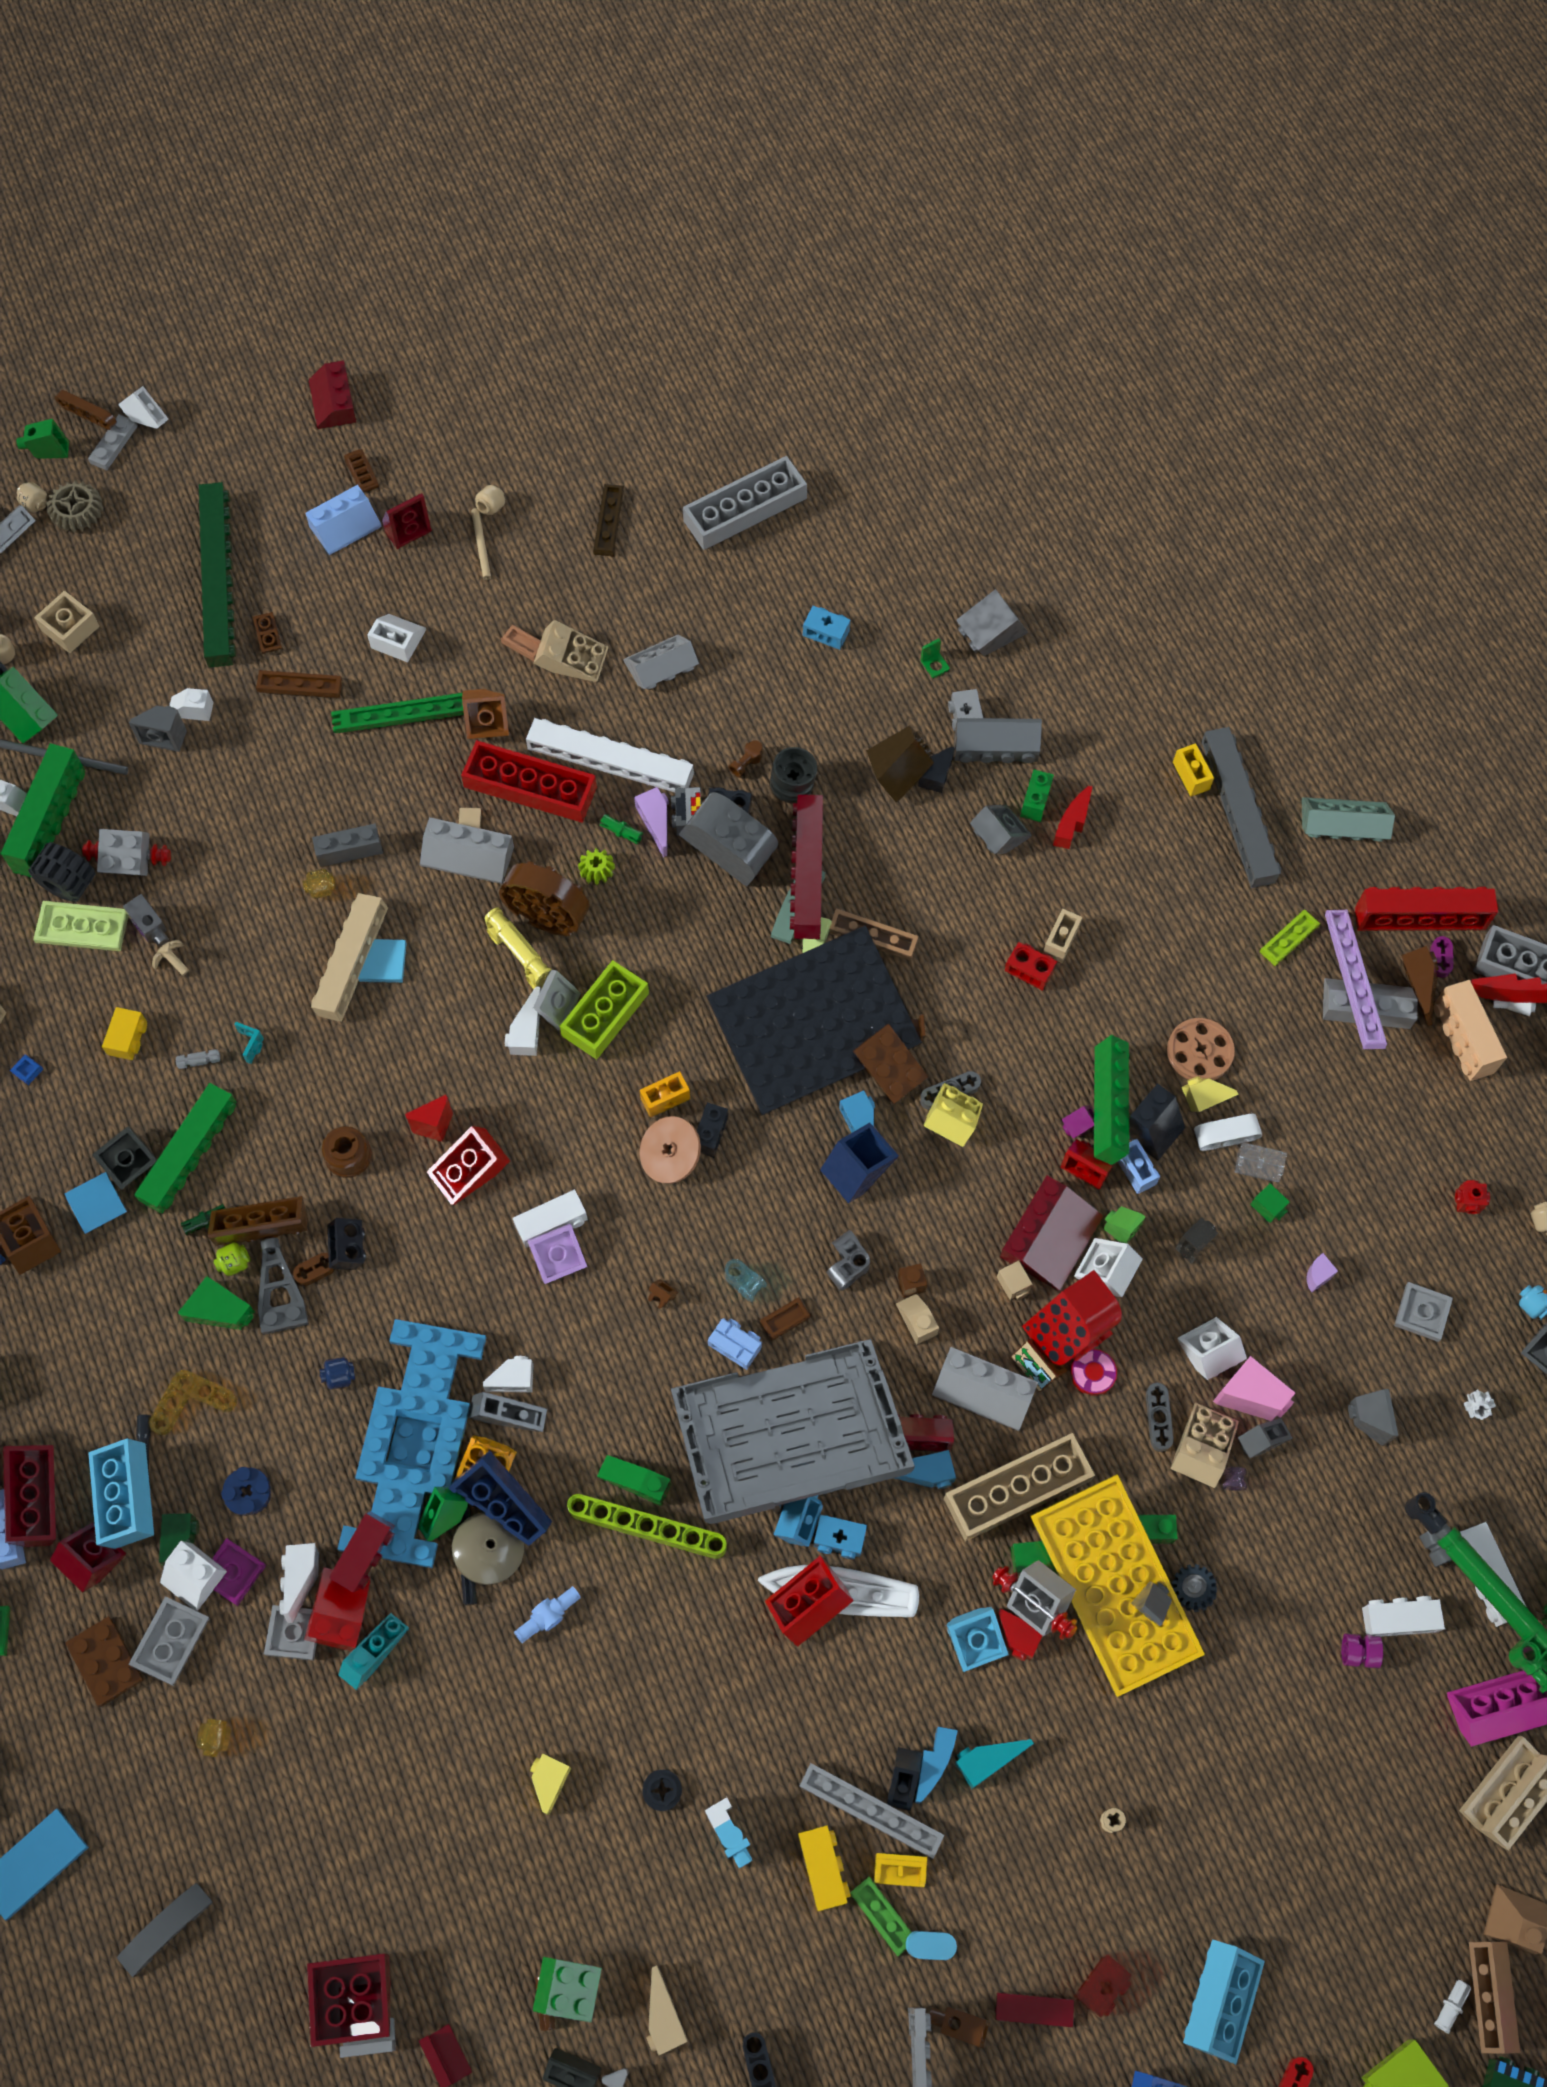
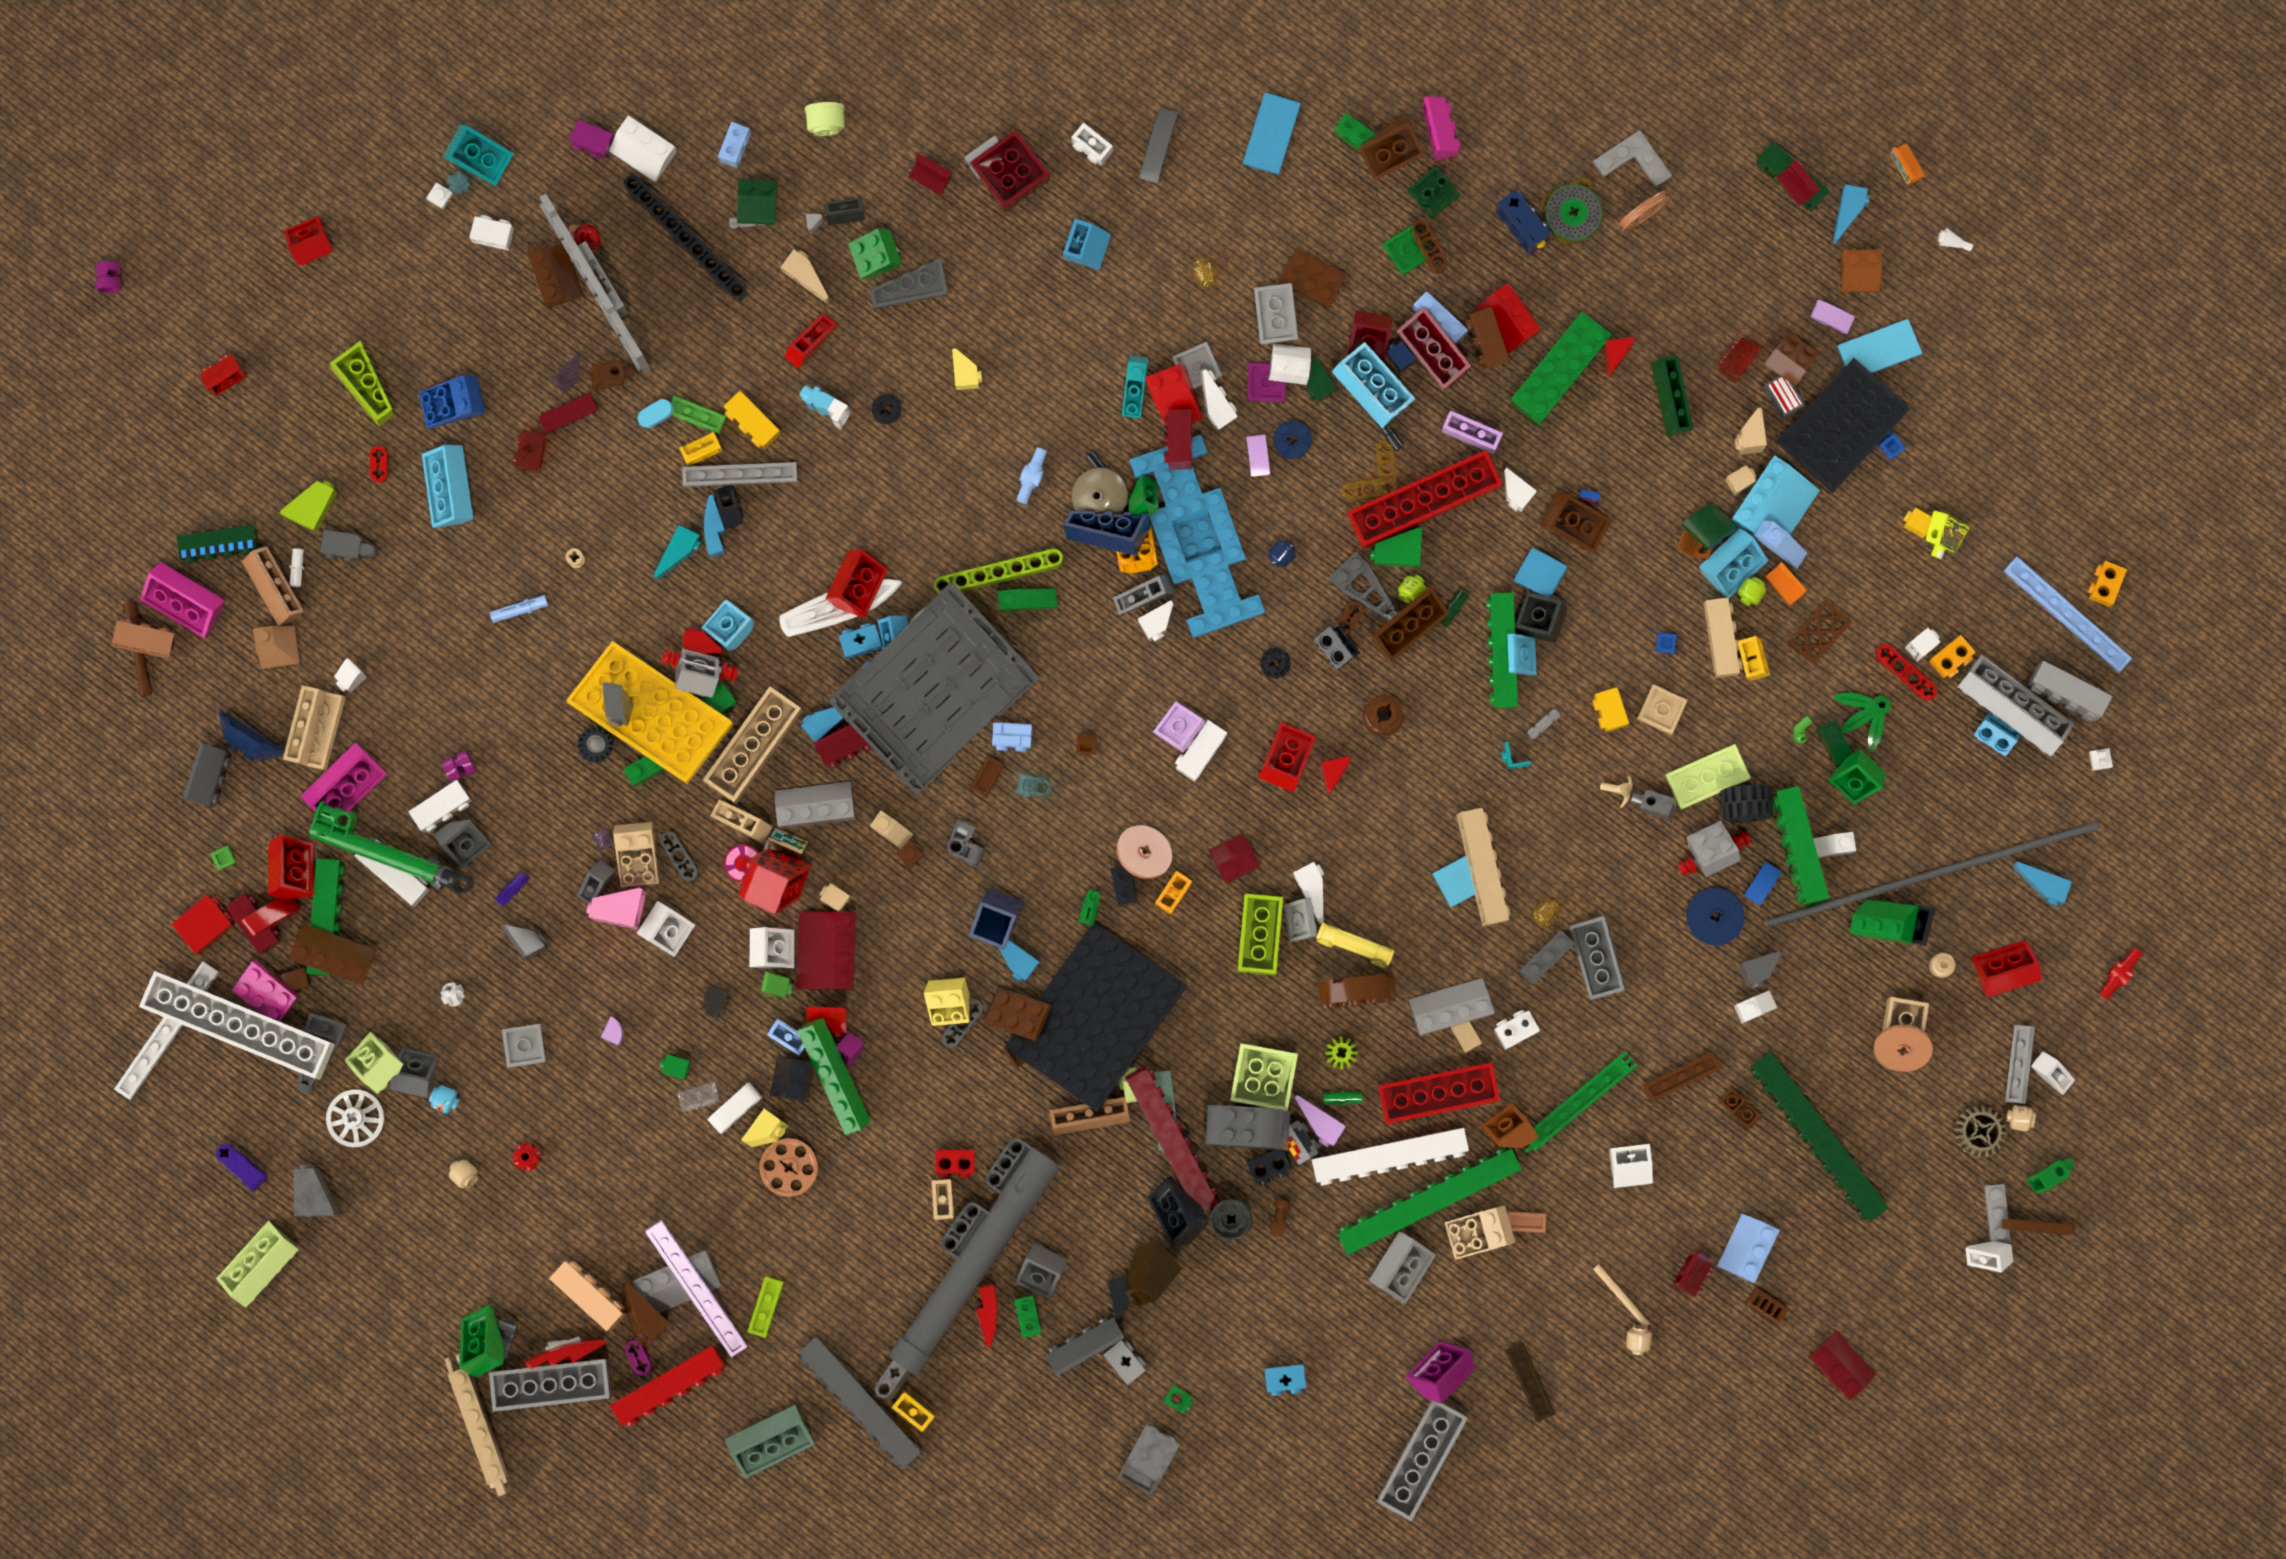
camera: 155 degrees right, 15 degrees up
none -> dark grey hinge [320,530,377,563]
none -> white slope [334,658,367,693]
none -> dark grey slope [433,819,492,869]
none -> light blue pin [490,595,548,623]
none -> dark purple axle [495,871,529,906]
none -> slope [551,354,579,394]
none -> tan slope [710,799,772,844]
none -> red slope [784,313,838,369]
none -> dark grey wing [870,257,948,309]
none -> dark grey piece [875,1138,1061,1400]
none -> dark azure slope [1063,219,1111,270]
none -> white brick [1072,123,1113,166]
none -> green hinge [1077,890,1100,926]
none -> black slope [1148,1177,1209,1247]
none -> dark red slope [1208,834,1260,885]
none -> yellowish green slope [1230,1044,1298,1111]
none -> lavender slope [1246,434,1270,476]
none -> black gear [1260,648,1291,679]
none -> green brick [1337,1147,1522,1255]
none -> red brick [1347,450,1502,550]
none -> dark blue brick [1386,341,1416,373]
none -> magenta slope [1406,1341,1475,1404]
none -> lavender brick [1442,411,1503,454]
none -> white brick [1494,1010,1540,1050]
none -> white slope [1503,468,1537,512]
none -> medium azure tile [1507,634,1537,676]
none -> dark grey slope [1570,916,1626,1000]
none -> tan tile [1637,684,1688,735]
none -> dark blue piece [1686,888,1744,946]
none -> blue slope [1744,861,1782,905]
none -> nougat piece [1874,1025,1933,1072]

